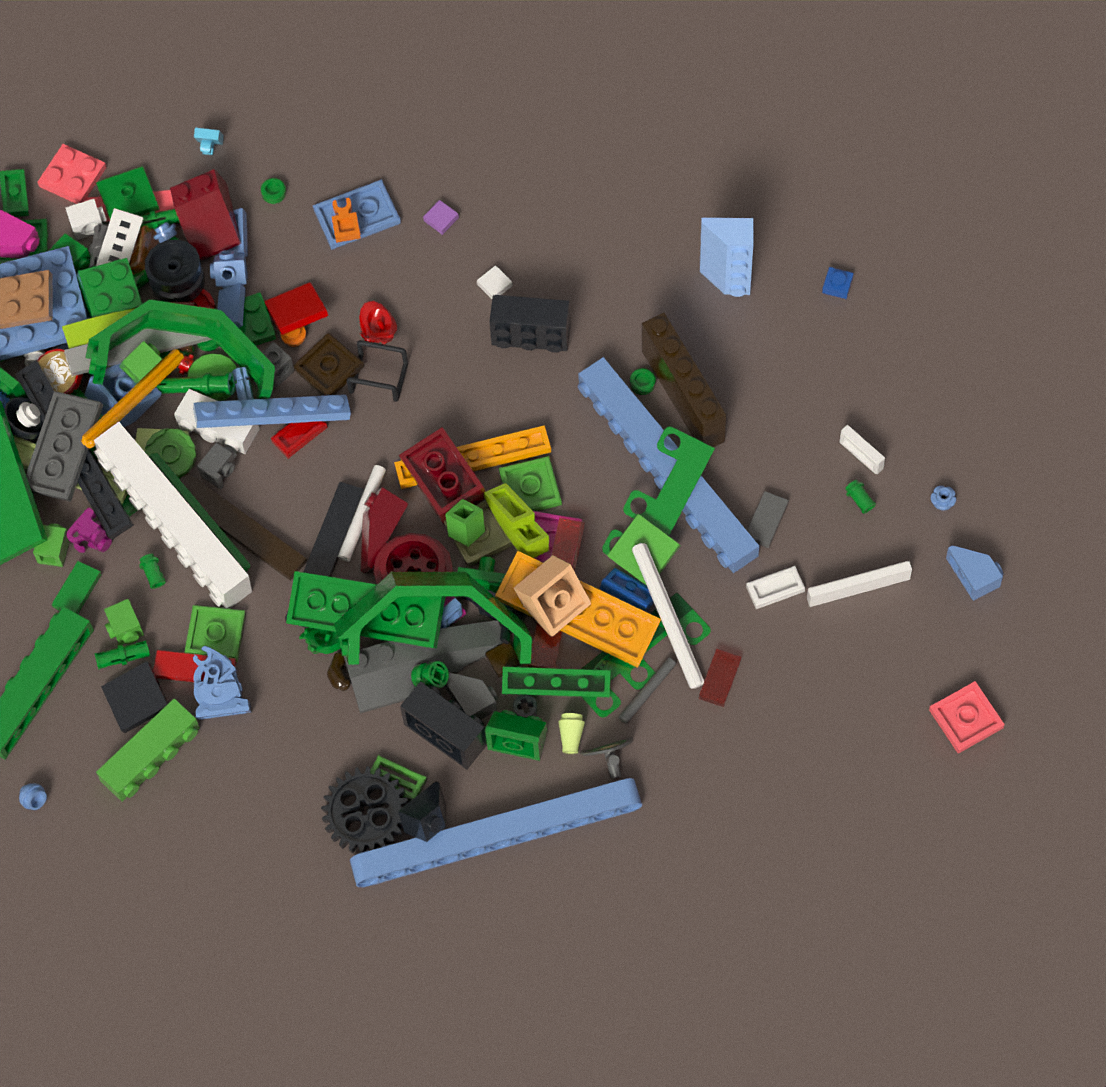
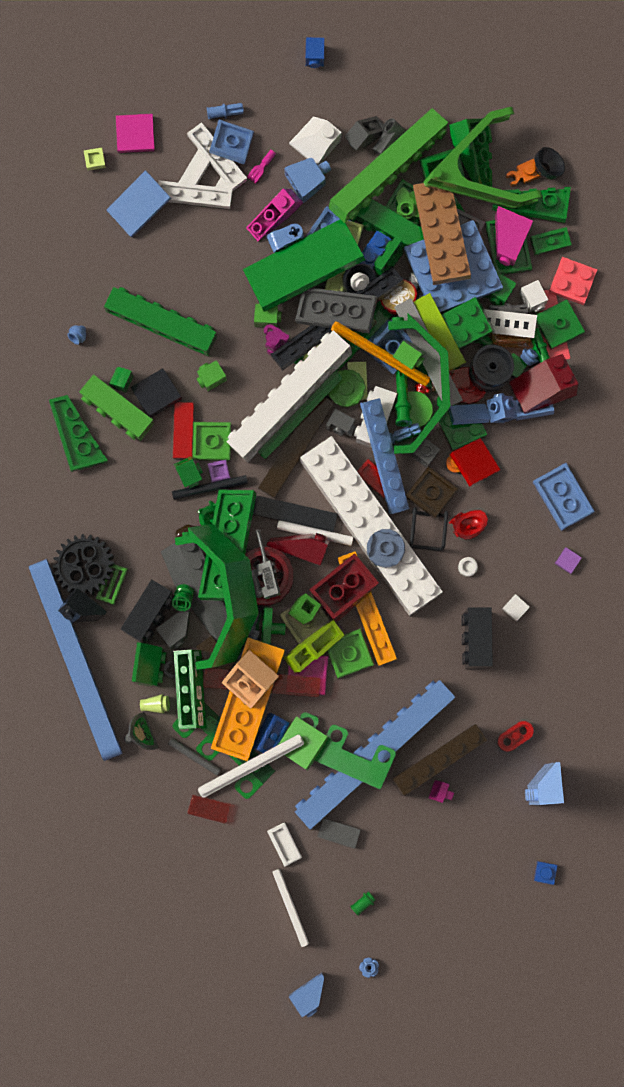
camera: 80 degrees right, 15 degrees up
green tile [52,561,102,614] -> none
green pin [94,640,150,670] -> none
green pin [139,554,166,589] -> none
medium blue piece [193,646,252,720] -> none
medium azure tile [194,128,224,155] -> none
green tile [261,178,286,204] -> none
orange plate [331,198,361,243] -> none
green tile [630,368,655,395] -> none
white tile [840,425,885,474] -> none
coral plate [929,681,1005,754] -> none
none -> green wing [49,395,108,472]
none -> green brick [108,367,134,393]
none -> black piece [172,475,248,500]
none -> green brick [174,456,203,488]
none -> medium lavender tile [208,460,230,482]
none -> dark grey piece [252,529,281,599]
none -> white brick [300,436,442,616]
none -> sand blue tile [367,529,405,568]
none -> dark pink tile [429,780,454,803]
none -> white tile [458,557,478,577]
none -> red plate [497,721,534,752]

